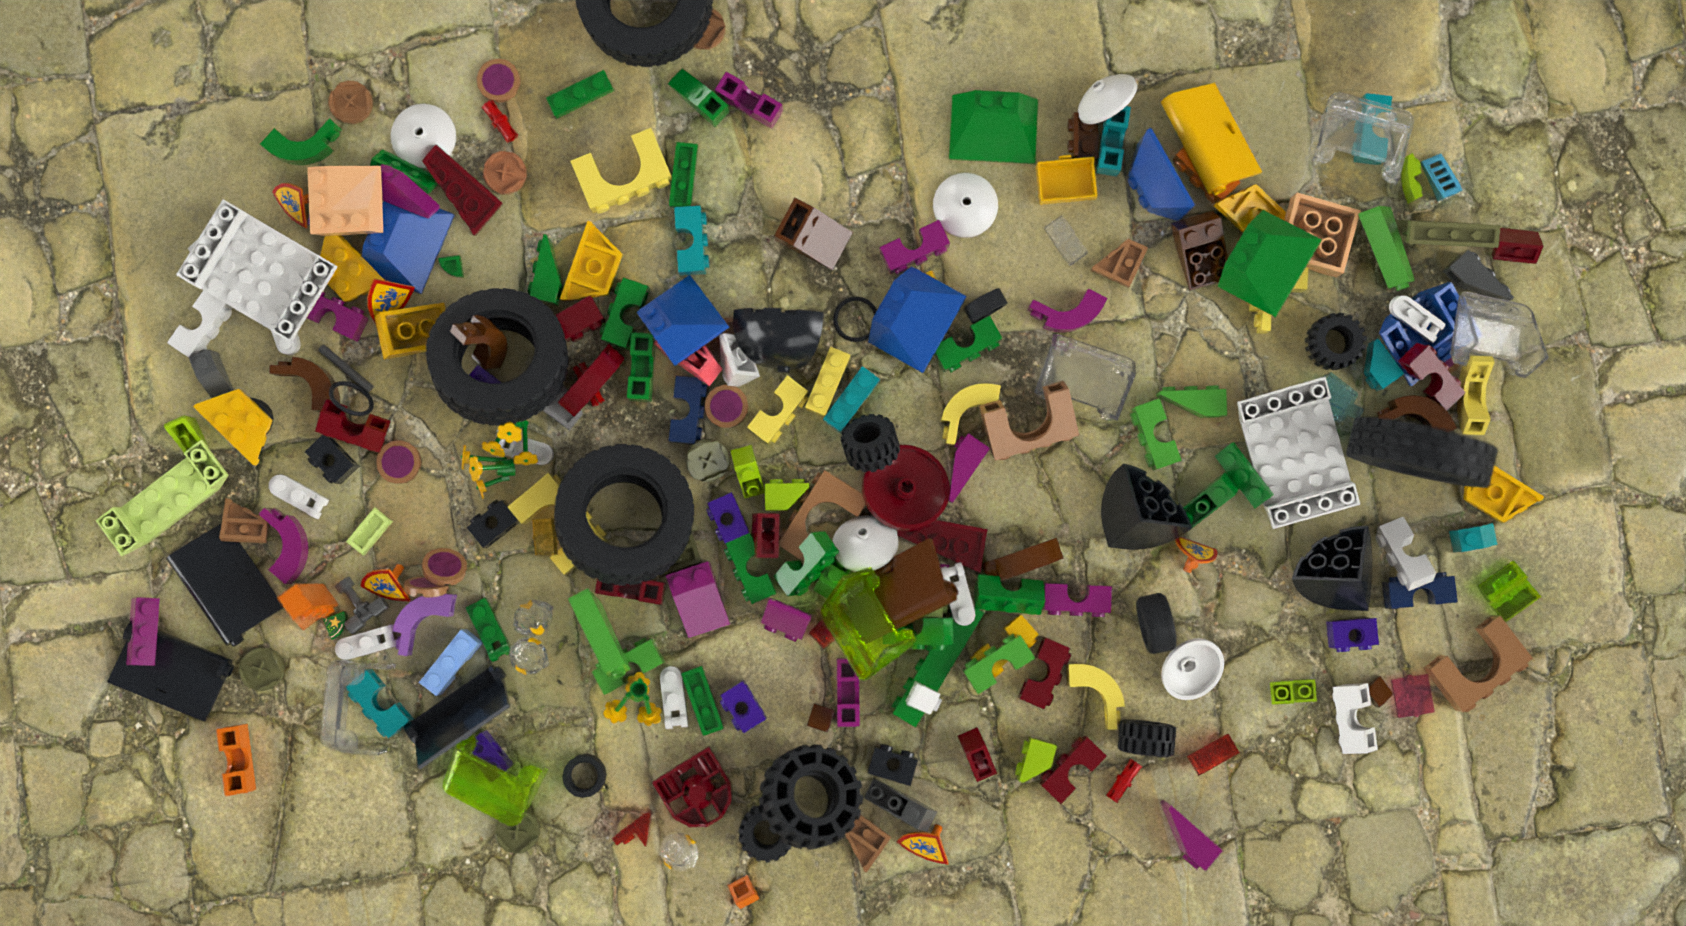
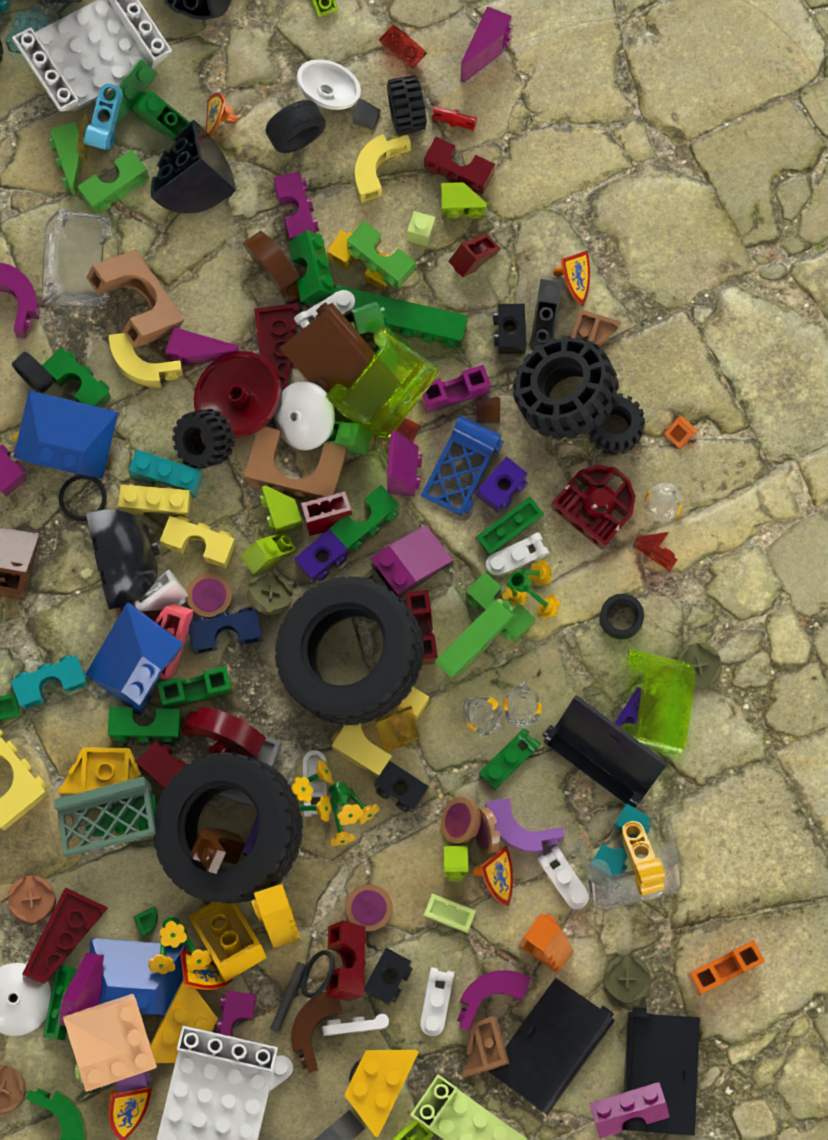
camera: 110 degrees left, 10 degrees down
green tile [323,611,348,640] -> none
dark grey bar [335,577,390,634] -> none
light blue arch [419,629,483,696] -> none
green arch [774,531,839,596] -> none
white slope [906,681,942,715] -> none
dark red arch [1018,637,1071,710] -> none
none -> sand green fence [54,776,156,857]
none -> clear yellow piece [77,114,91,161]
none -> medium azure piece [84,84,123,150]
none -> yellow plant [148,917,212,975]
none -> yellow wedge [251,884,301,948]
none -> white plate [322,1014,389,1036]
none -> dark grey slope [353,99,381,130]
none -> yellowish green brick [407,211,435,247]
none -> blue piece [421,416,504,516]
none -> lime slope [443,846,468,882]
none -> yellow piece [622,821,665,896]

